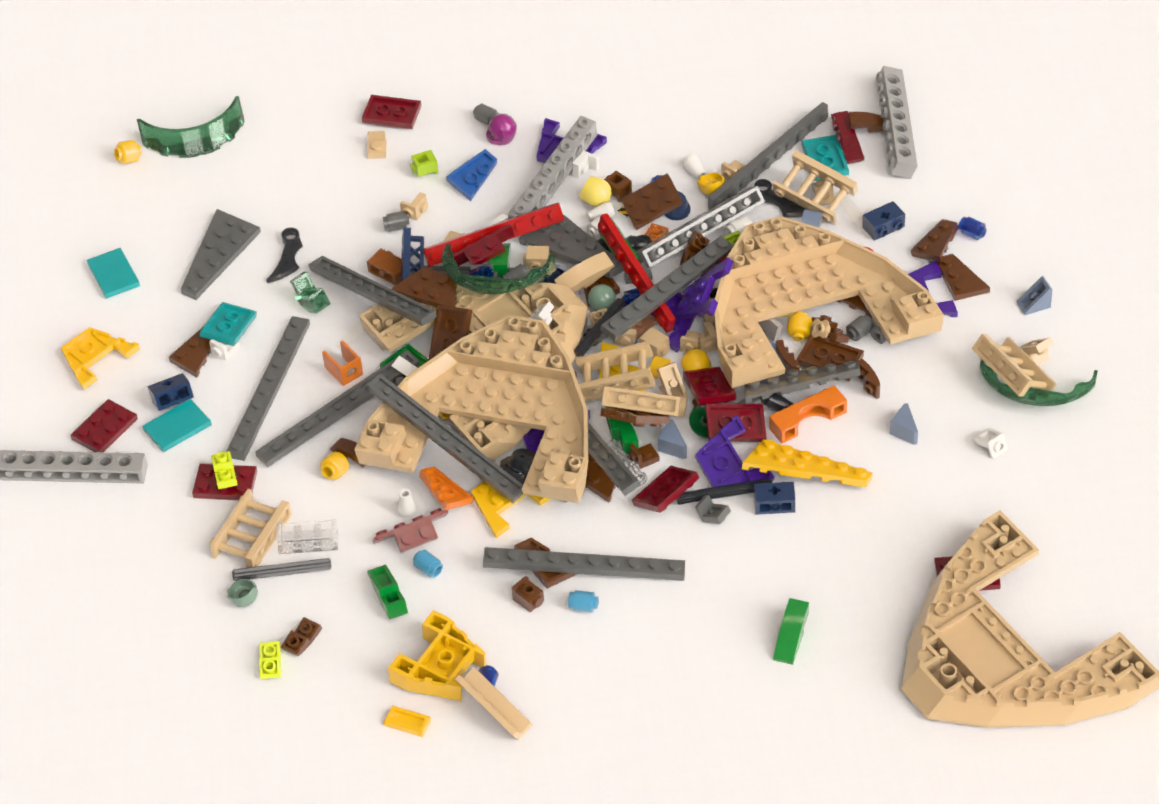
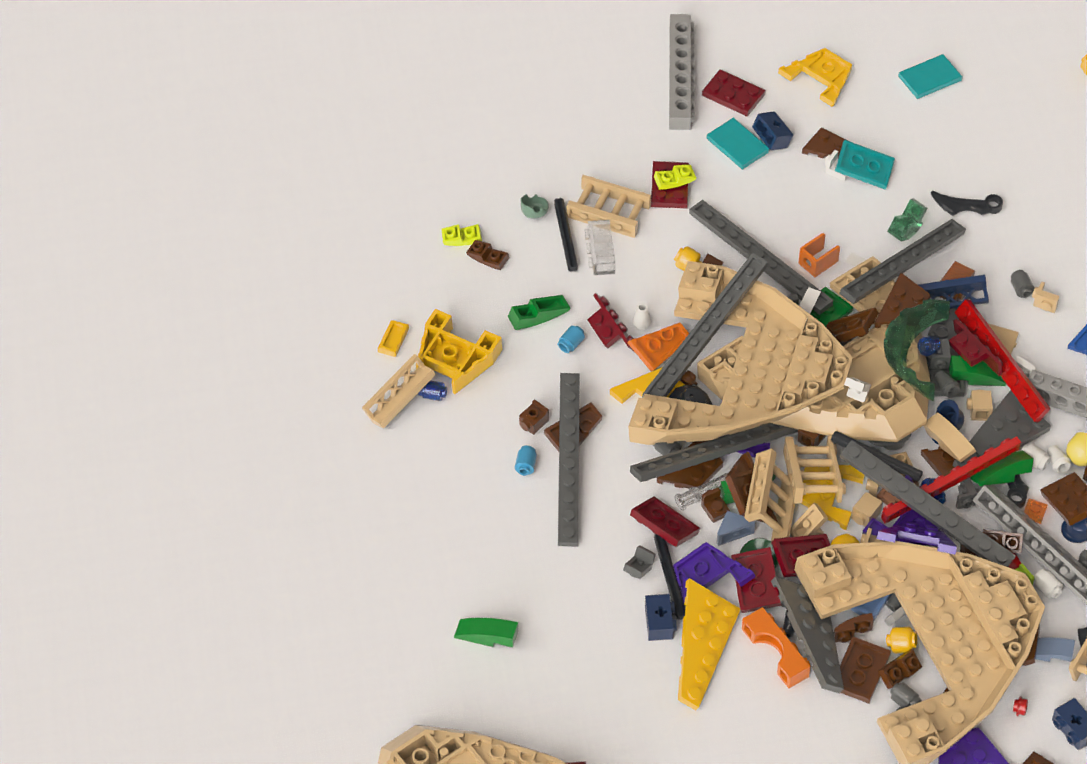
camera: 85 degrees right, 5 degrees up
dark grey wing [181,209,261,300] -> none
dark grey plate [226,316,310,461] -> none
sand green hair [588,284,616,311] -> none
tan plate [811,319,830,338] -> none
reddish brown slope [856,358,880,399] -> none
sand blue slope [890,403,918,445] -> none

